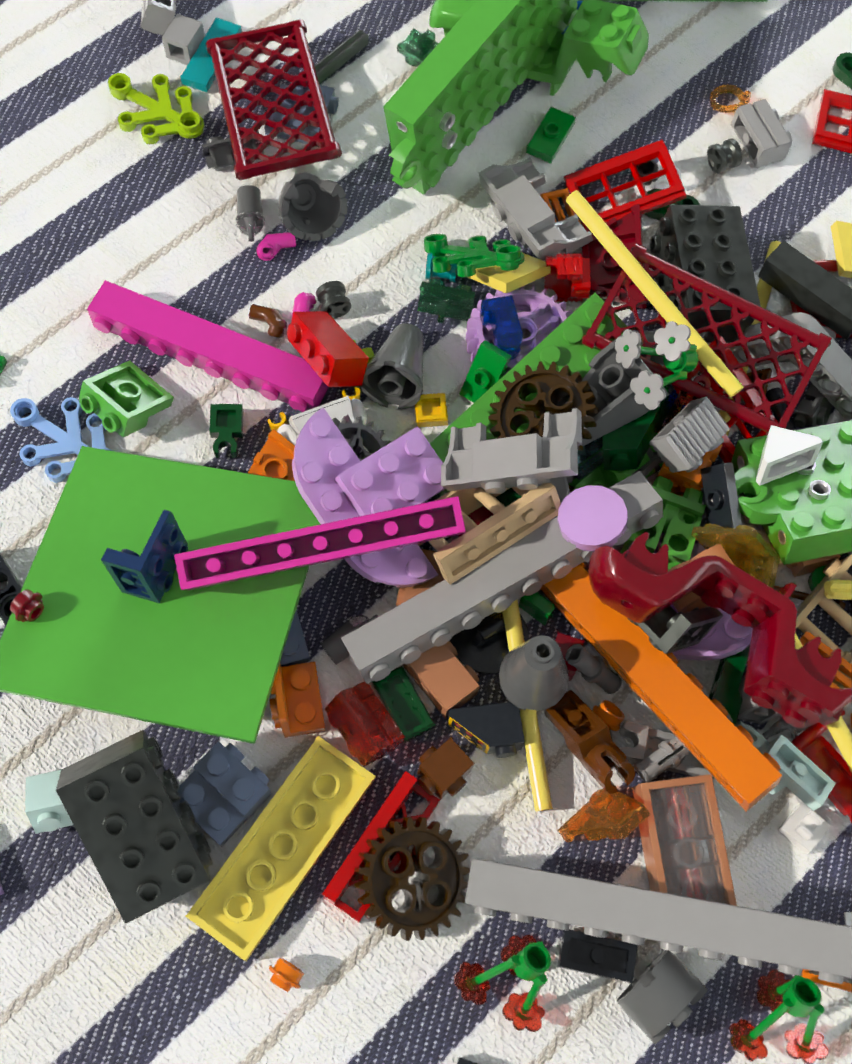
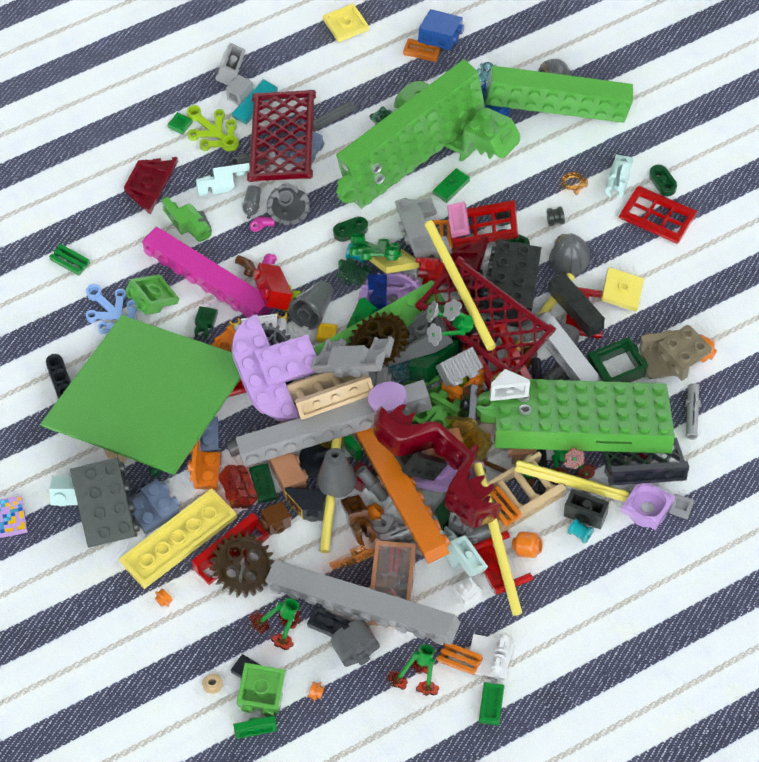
camera: 20 degrees right, 10 degrees down
dark red plate [10,589,44,622] -> none
dark blue bracket [101,510,188,603] -> none
dark pink brick [174,496,466,590] -> none
pearl dark grey wheel [316,281,351,319] -> none
light grey brick [731,99,792,168] -> none
none -> dark red wing [124,157,178,214]
none -> bright green plate [162,197,212,242]
none -> green tile [168,112,193,135]
none -> light aqua plate [196,163,249,197]
none -> dark green plate [333,216,368,242]
none -> bright pink tile [447,201,470,238]
none -> dark grey hair [549,233,591,276]
none -> light aqua plate [605,154,634,198]

